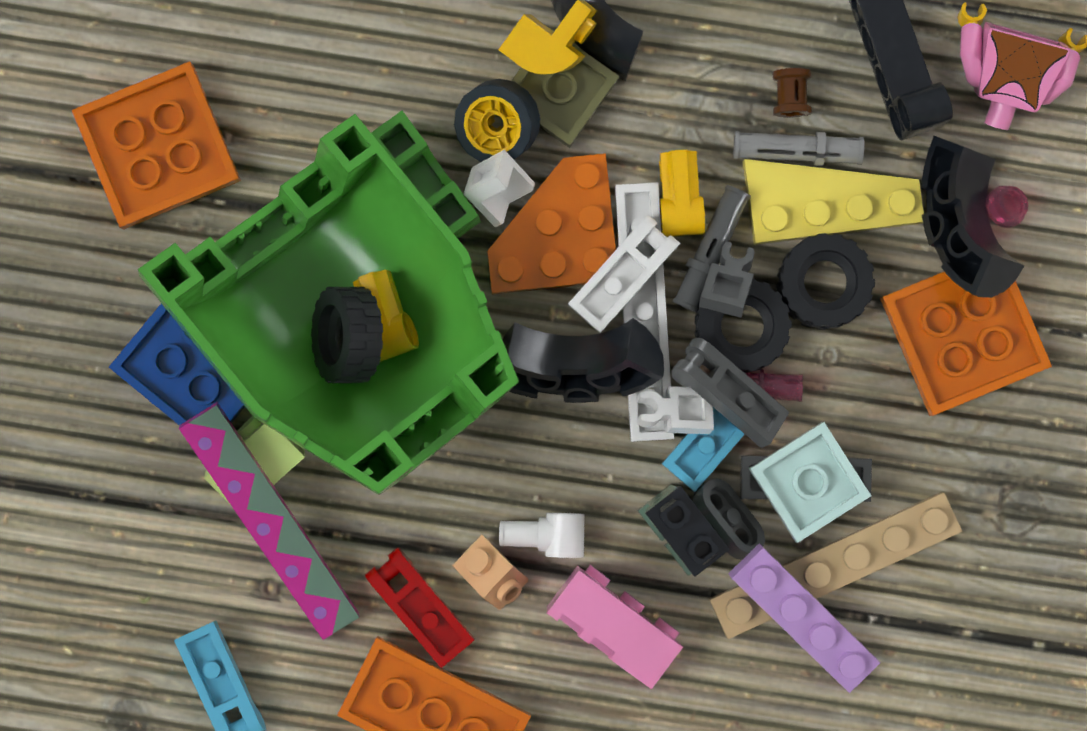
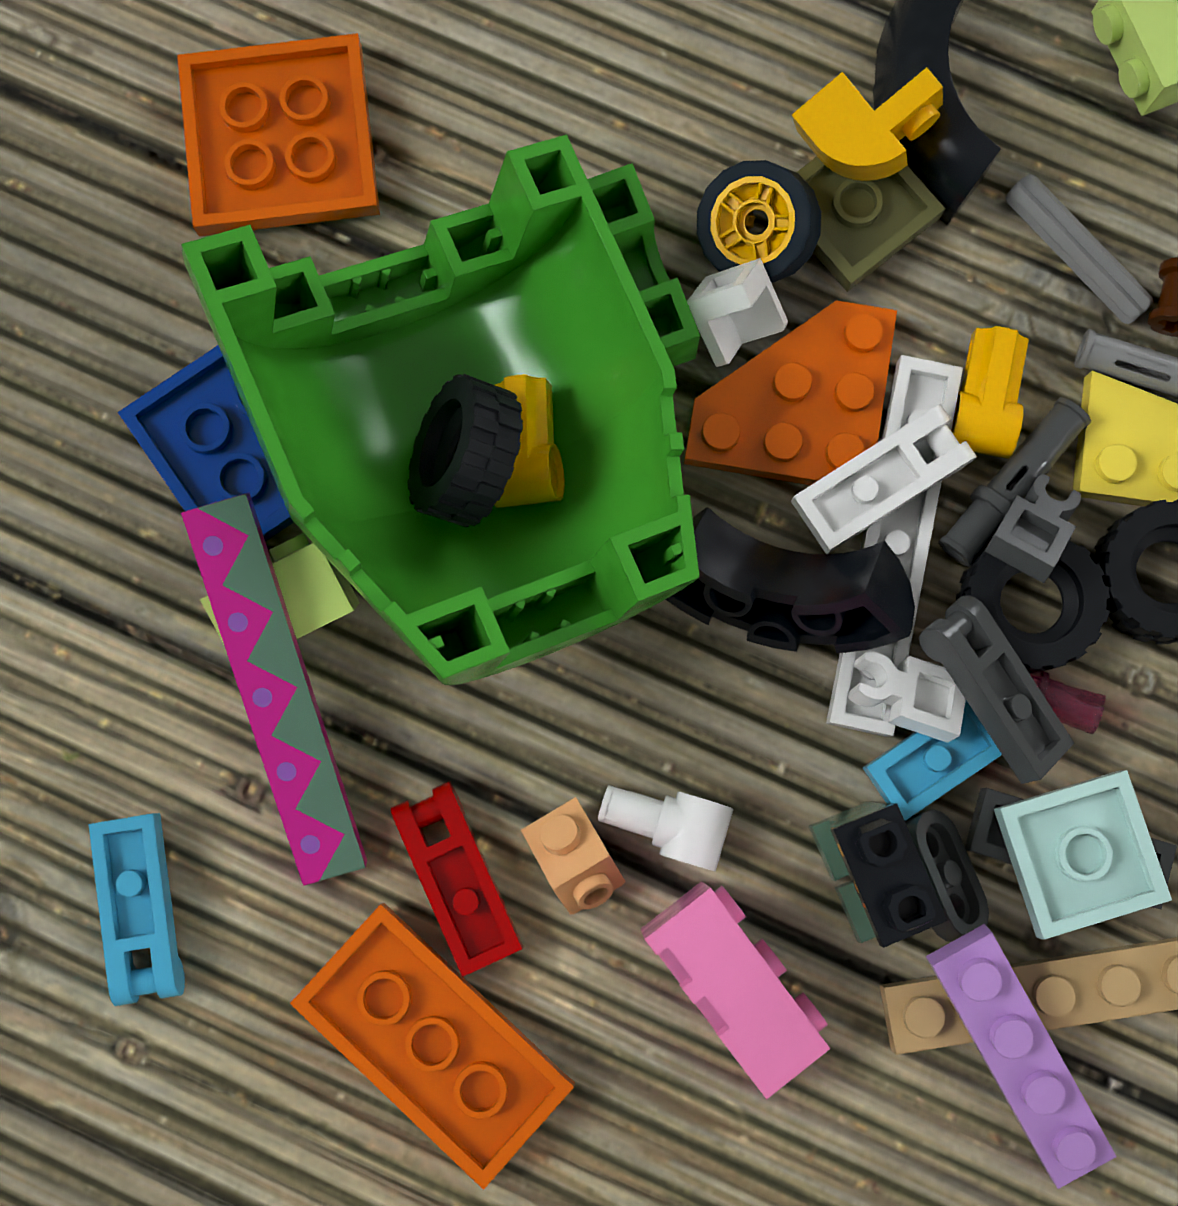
camera: 15 degrees right, 5 degrees down
none -> light grey axle [1006,174,1153,324]

